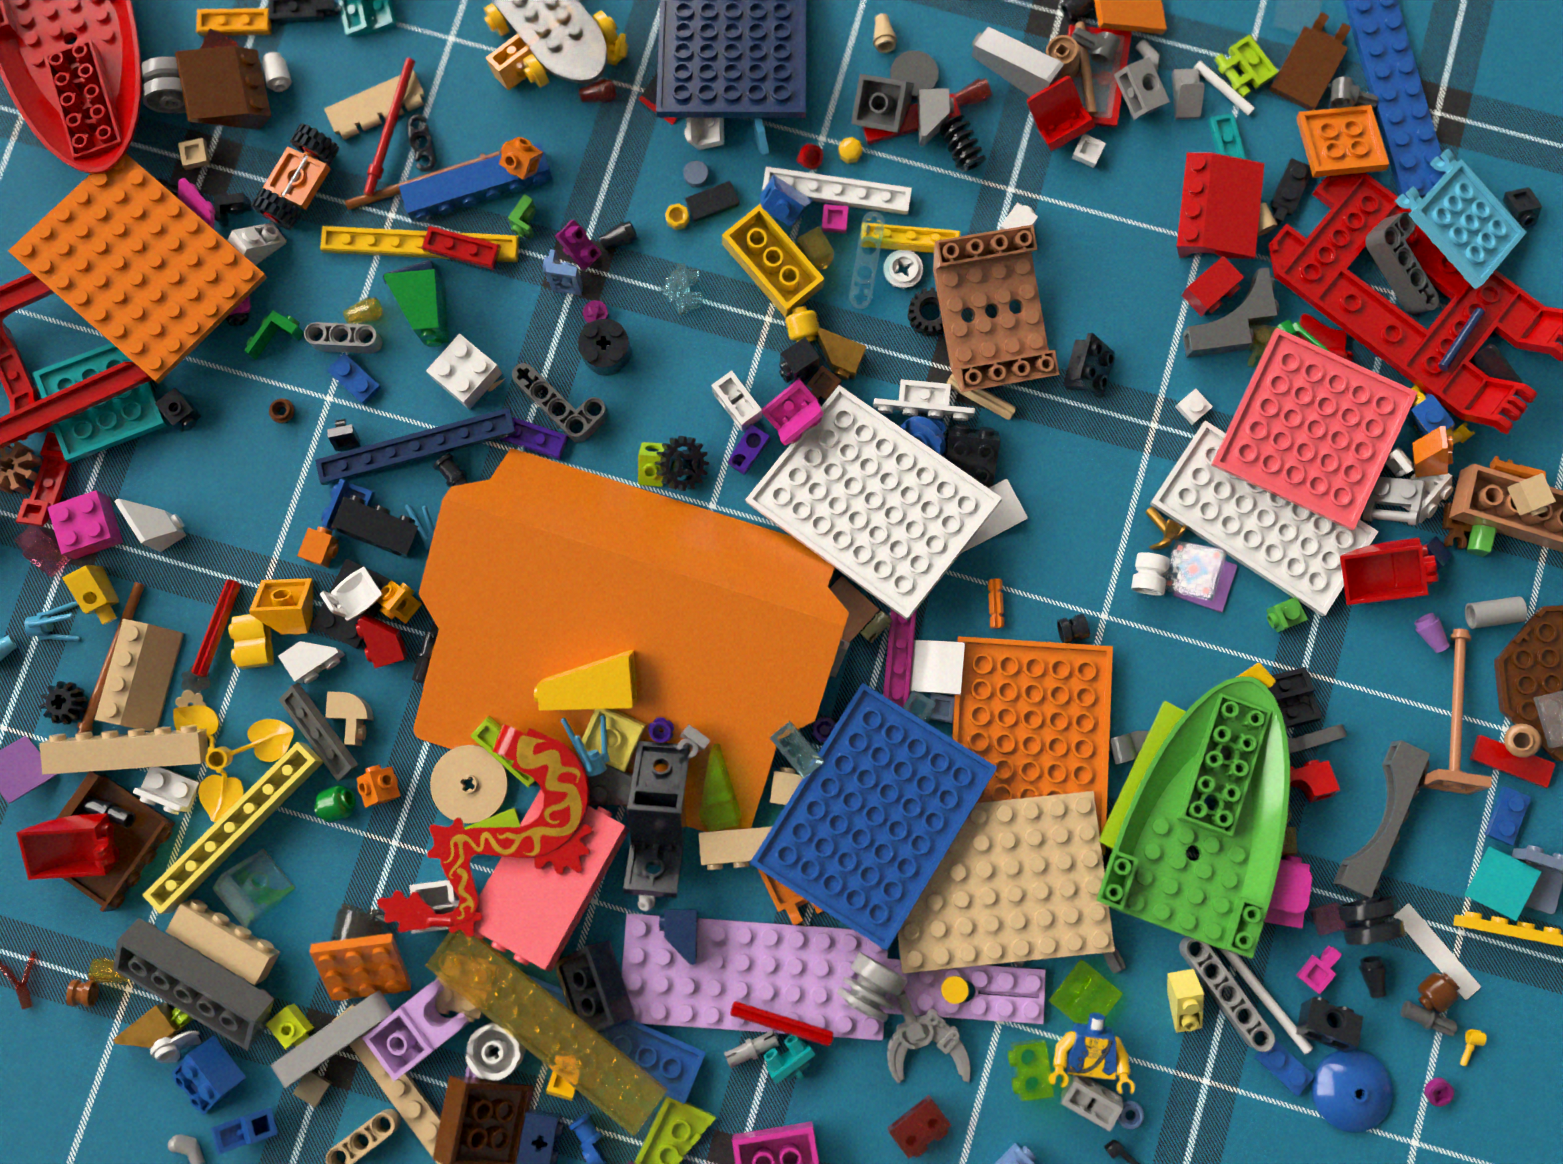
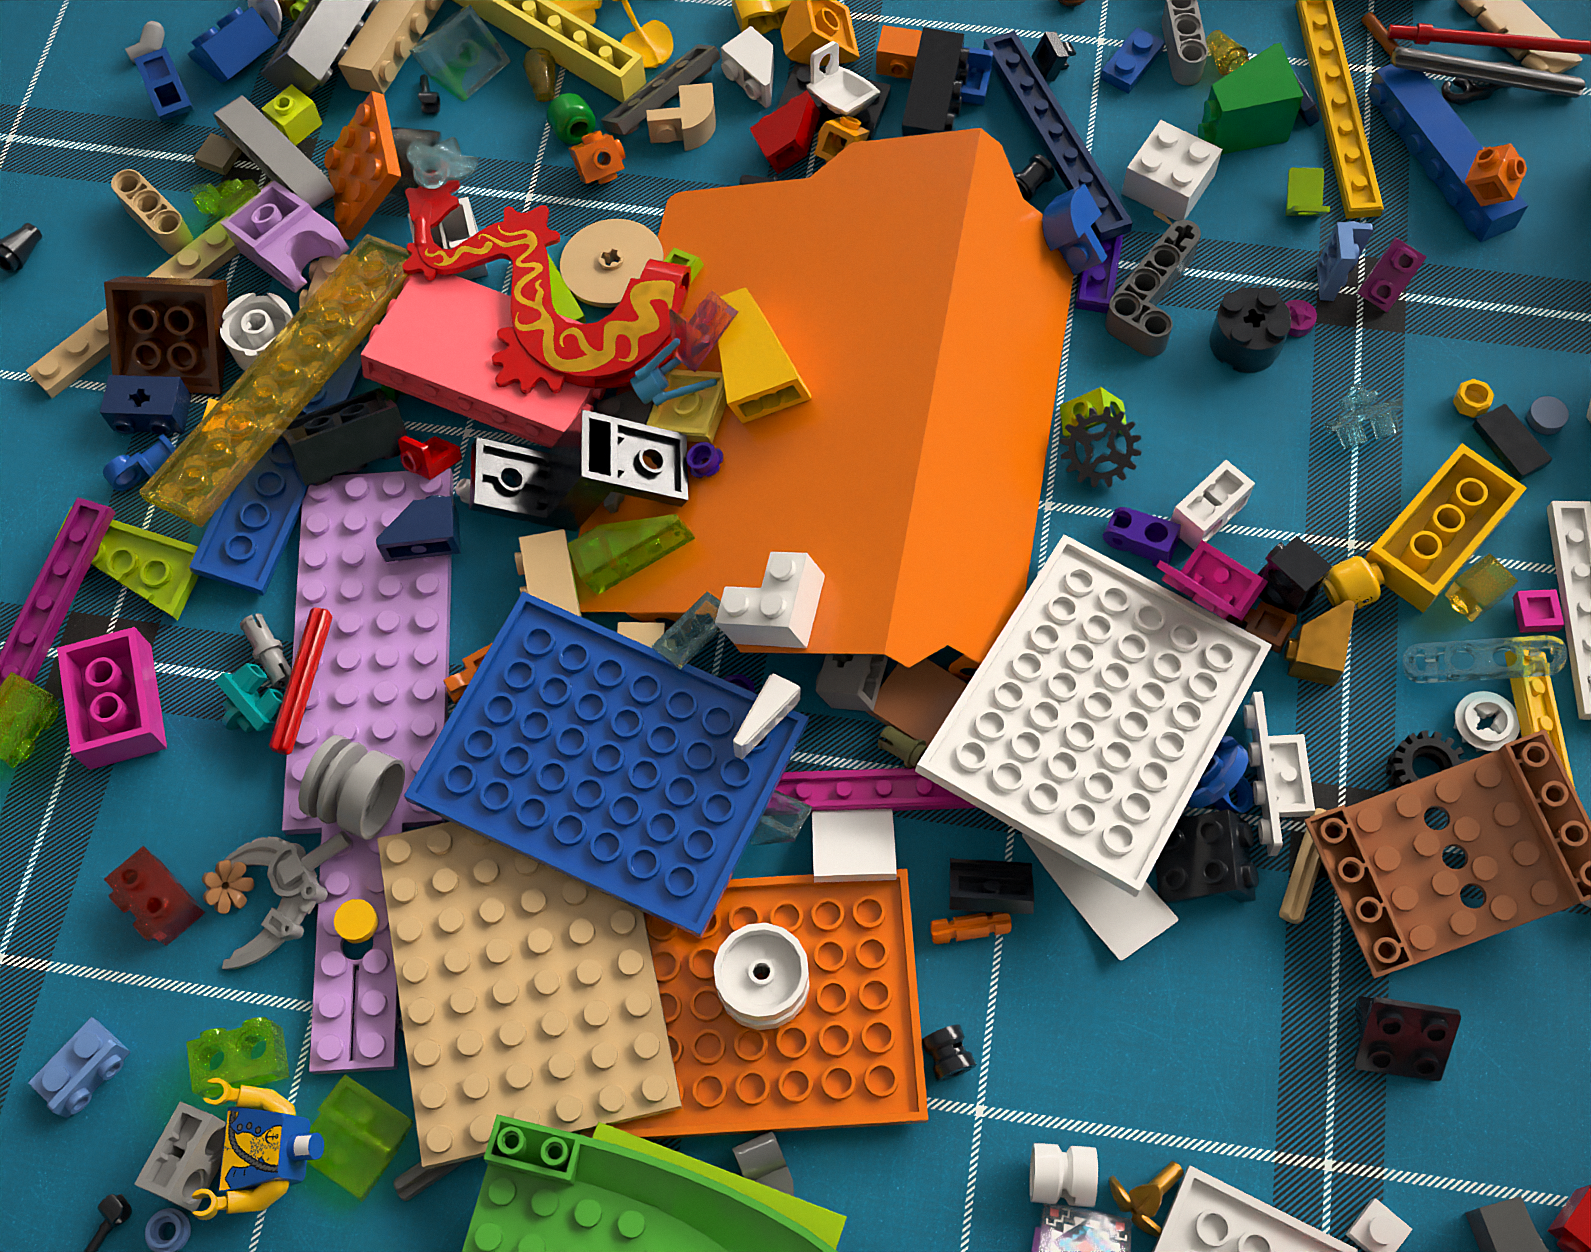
camera: 85 degrees right, 15 degrees down
red tile [422,226,501,270] -> none
bright green bracket [508,194,536,239] -> none
black cone [599,220,638,250] -> none
light grey tile [677,725,710,758] -> none
blue torso [760,174,813,227] -> none
sand blue tile [926,693,954,724] -> none
none -> clear neon green bracket [190,178,261,217]
none -> medium nougat plant [202,860,254,914]
none -> red bracket [398,435,462,480]
none -> clear light blue plate [407,137,478,189]
none -> black hand [418,74,441,113]
none -> clear yellow cone [523,48,555,102]
none -> clear pink slope [669,290,738,372]
none -> white wheel [714,923,810,1030]
none -> white brick [715,552,825,648]
none -> white slope [733,673,801,759]
none -> black plate [949,858,1035,914]
none -> blue brick [1043,183,1108,275]
none -> lime bracket [1286,167,1330,217]
none -> dark grey axle [1390,47,1586,98]

